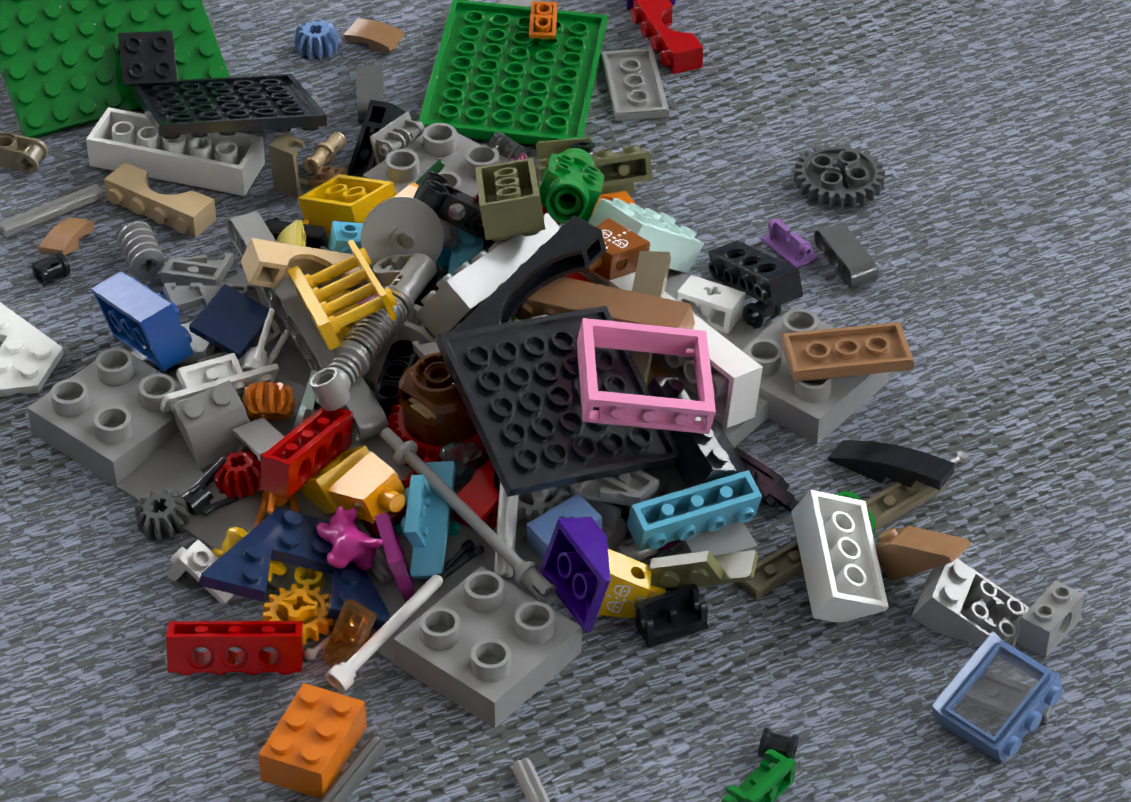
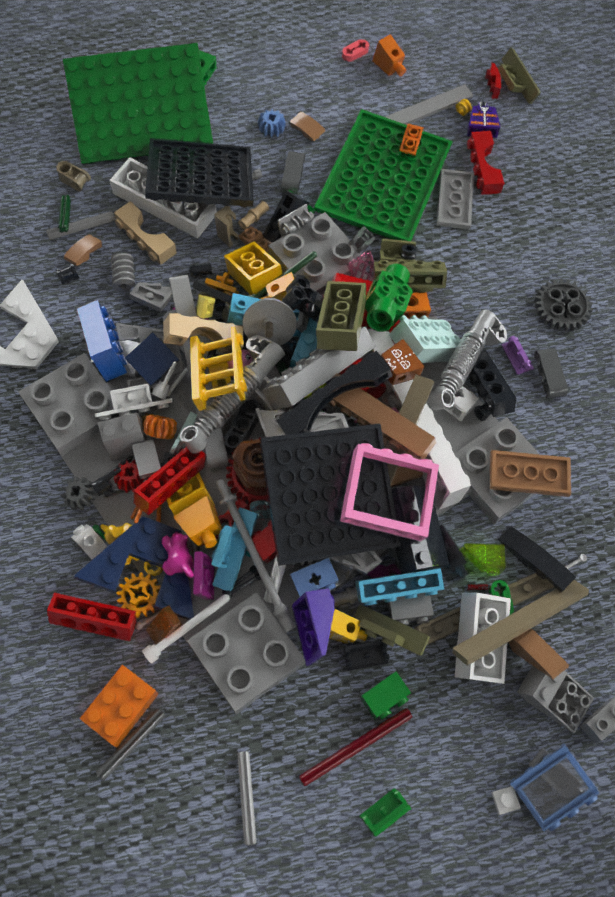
camera: 10 degrees right, 25 degrees up
black hinge [117,31,178,86] -> none
black bush [758,727,799,760] -> none
none -> dark green axle [58,195,71,233]
none -> dark red axle [299,708,412,786]
none -> green brick [360,671,411,720]
none -> light grey piece [427,310,507,411]
none -> dark tan tile [452,580,589,666]
none -> clear neon green slope [461,543,506,576]
none -> white plate [491,786,521,815]

